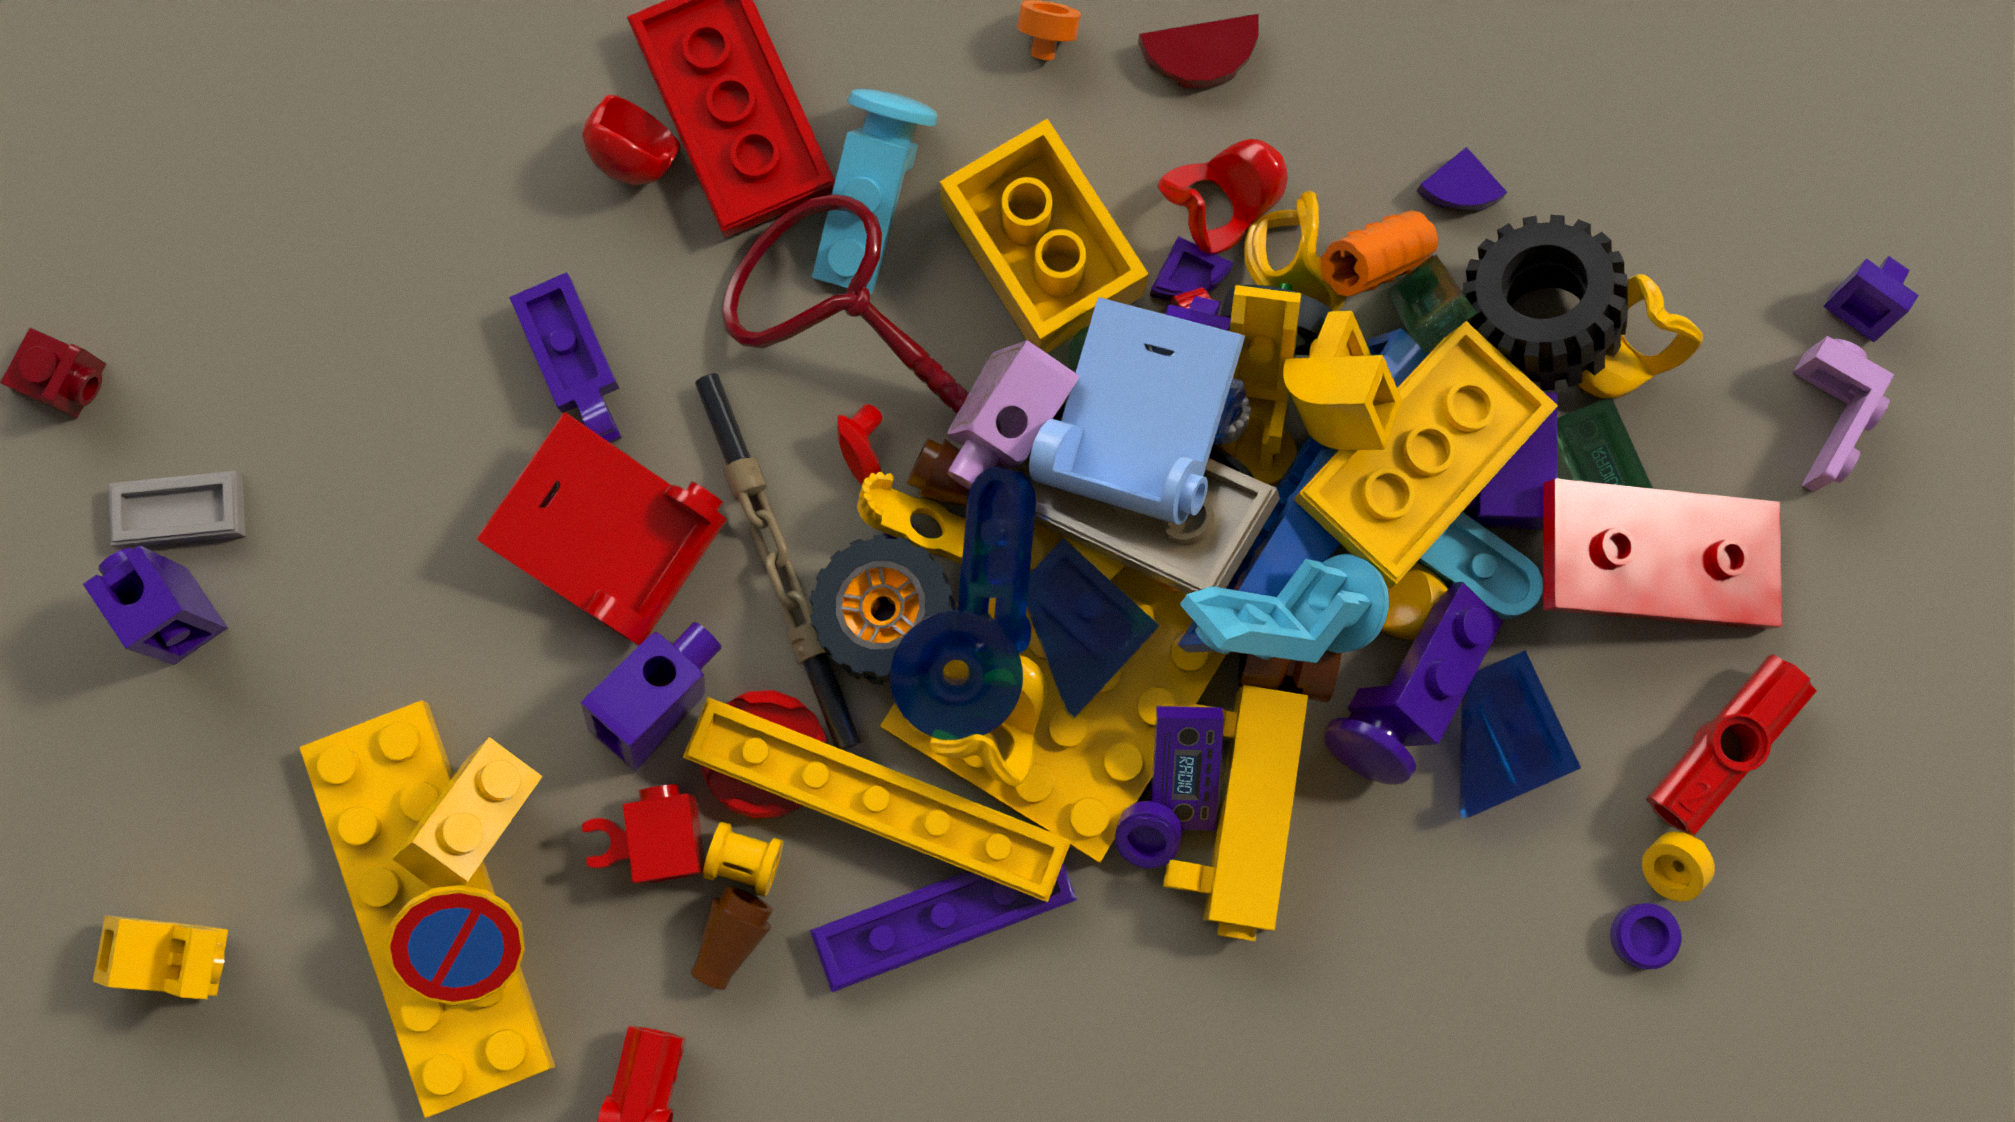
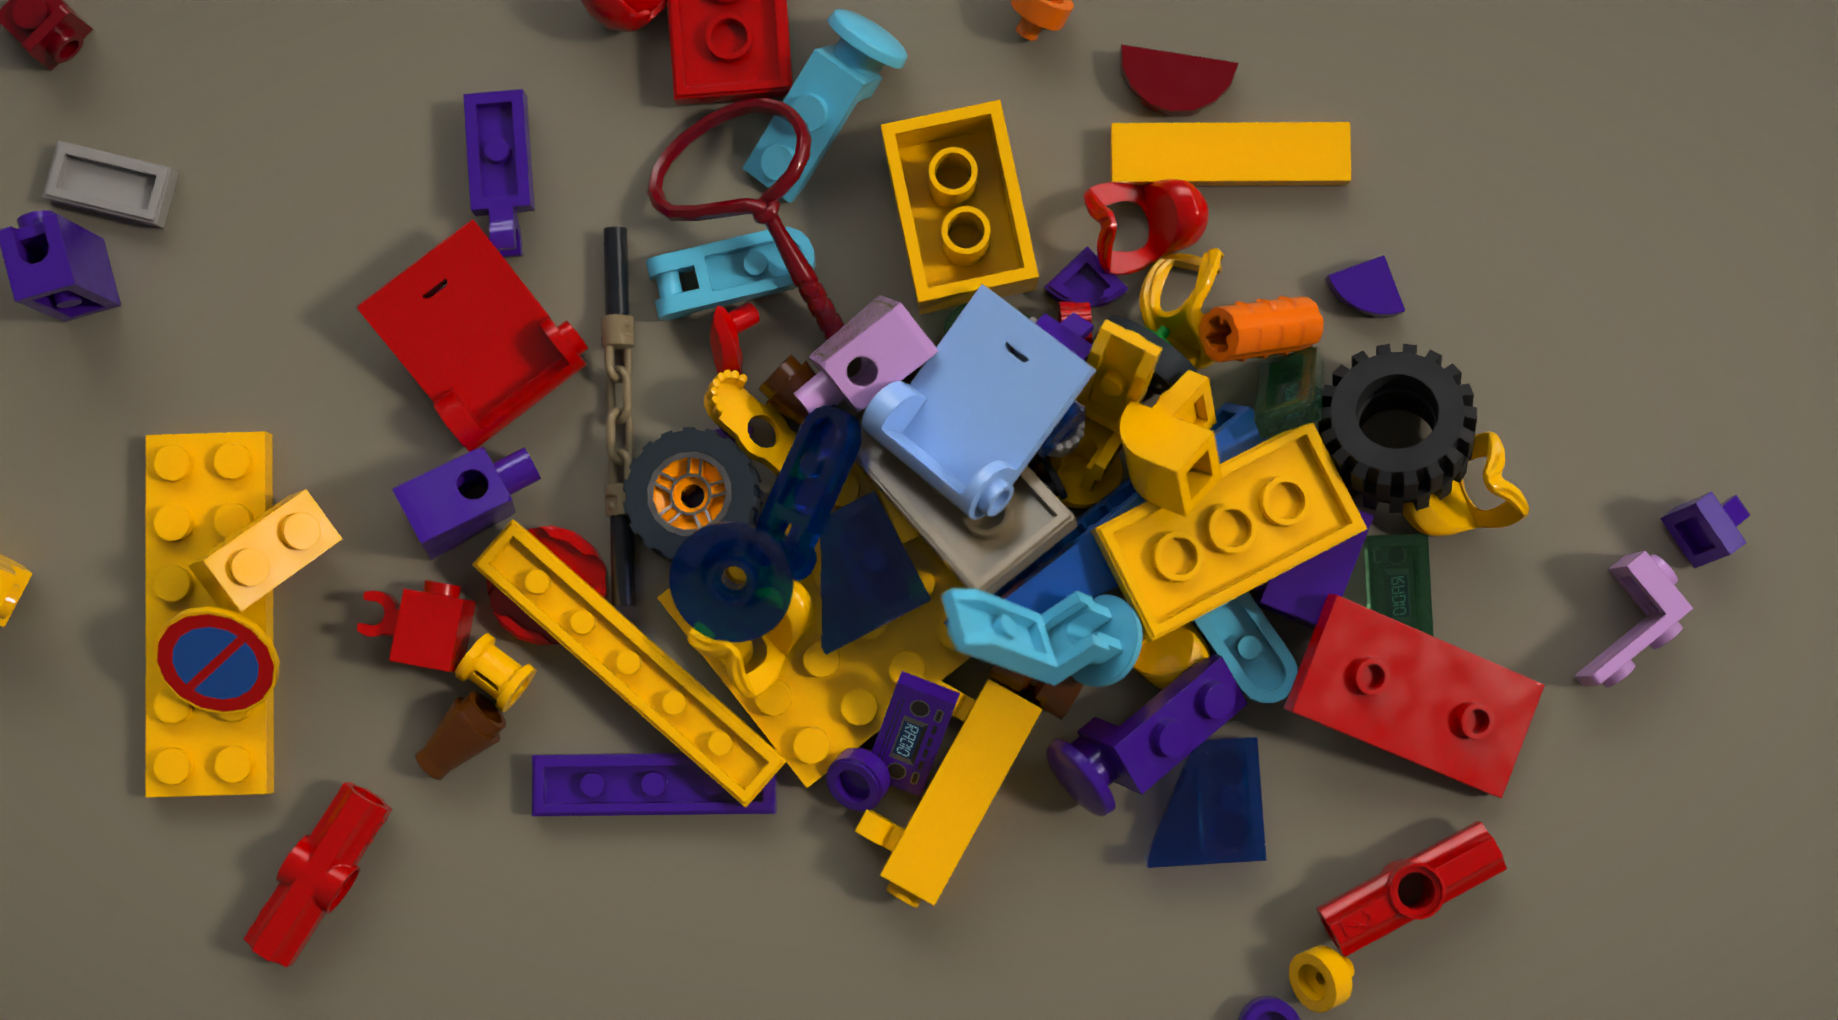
camera: 30 degrees right, 5 degrees up
none -> medium azure plate [646,227,816,321]
none -> yellow tile [1110,122,1351,186]

